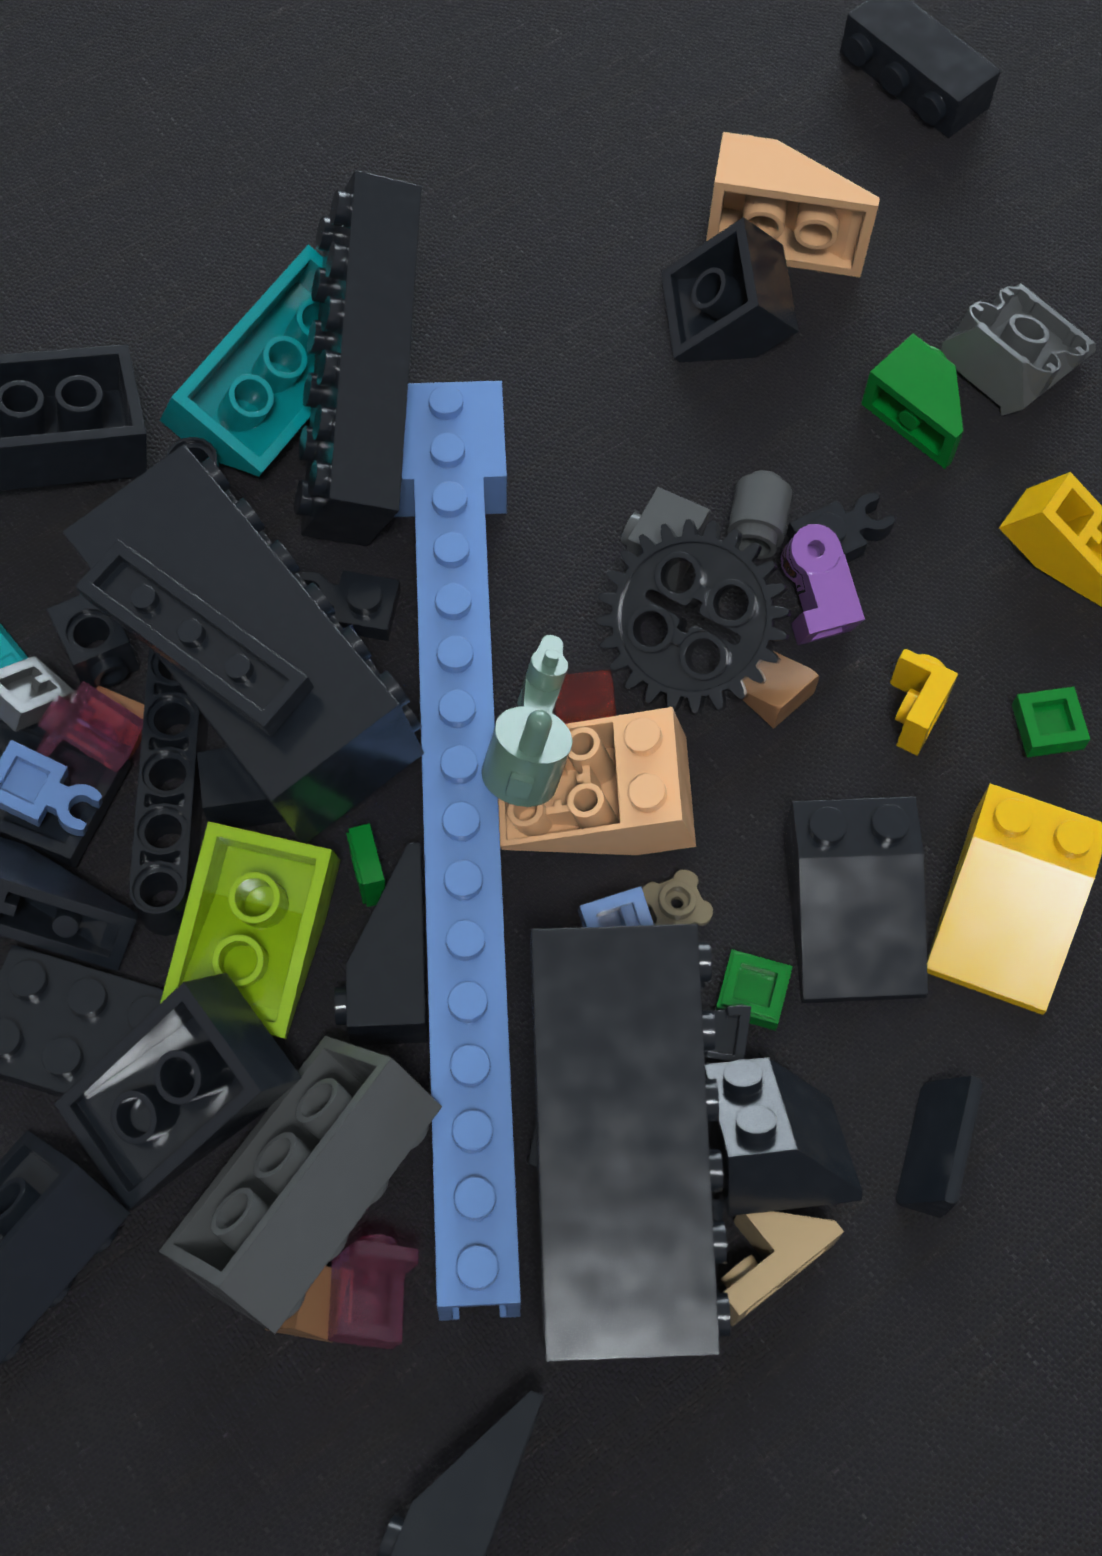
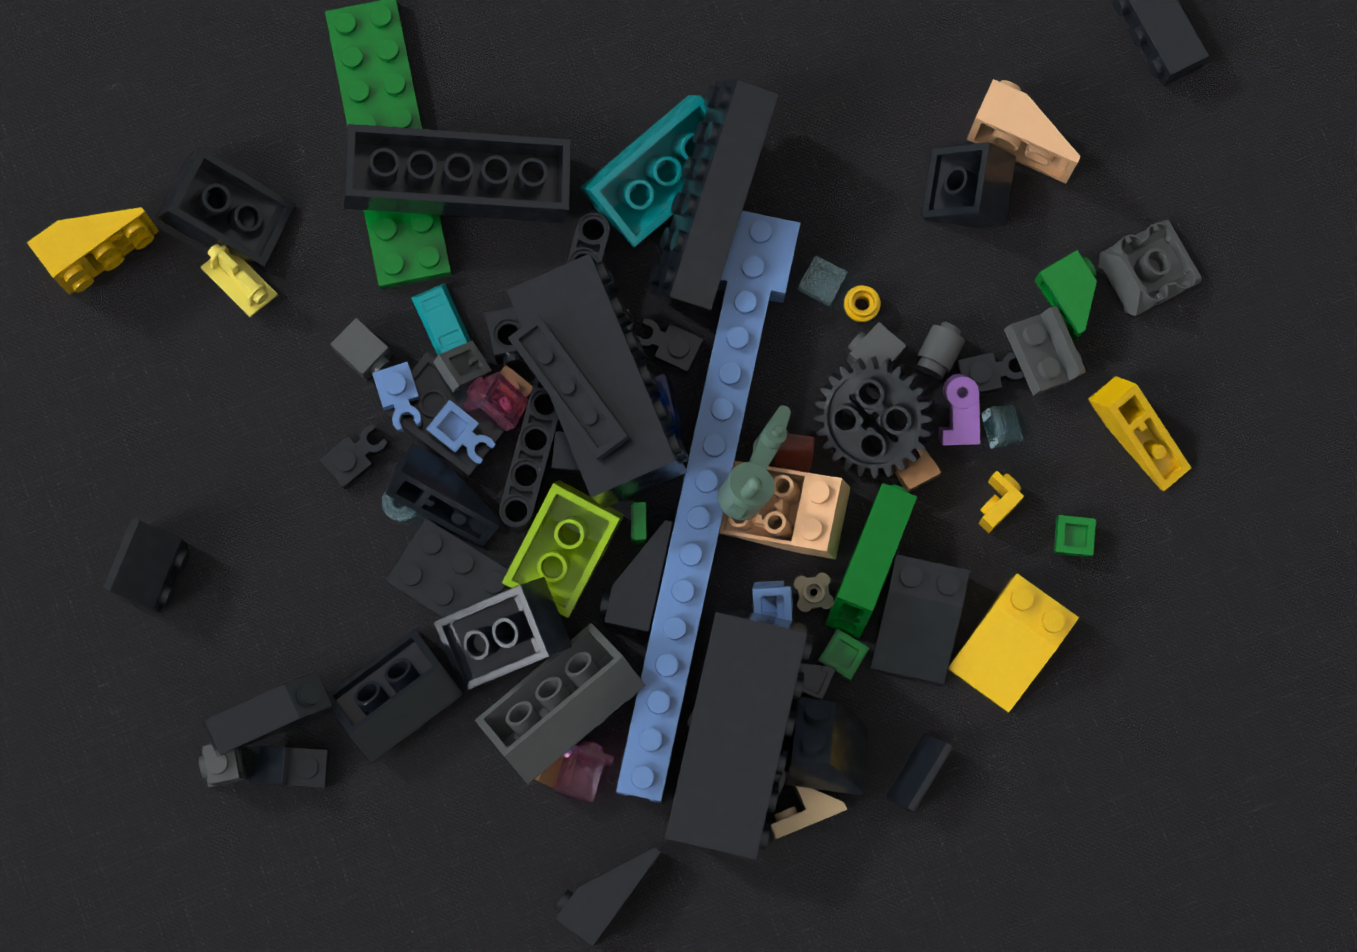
camera: 15 degrees right, 15 degrees up
none -> clear light blue plate [798,255,847,306]
none -> green slope [824,483,917,639]
none -> yellow plate [844,285,881,322]
none -> clear light blue slope [981,405,1023,449]
none -> dark grey bracket [1004,306,1085,396]

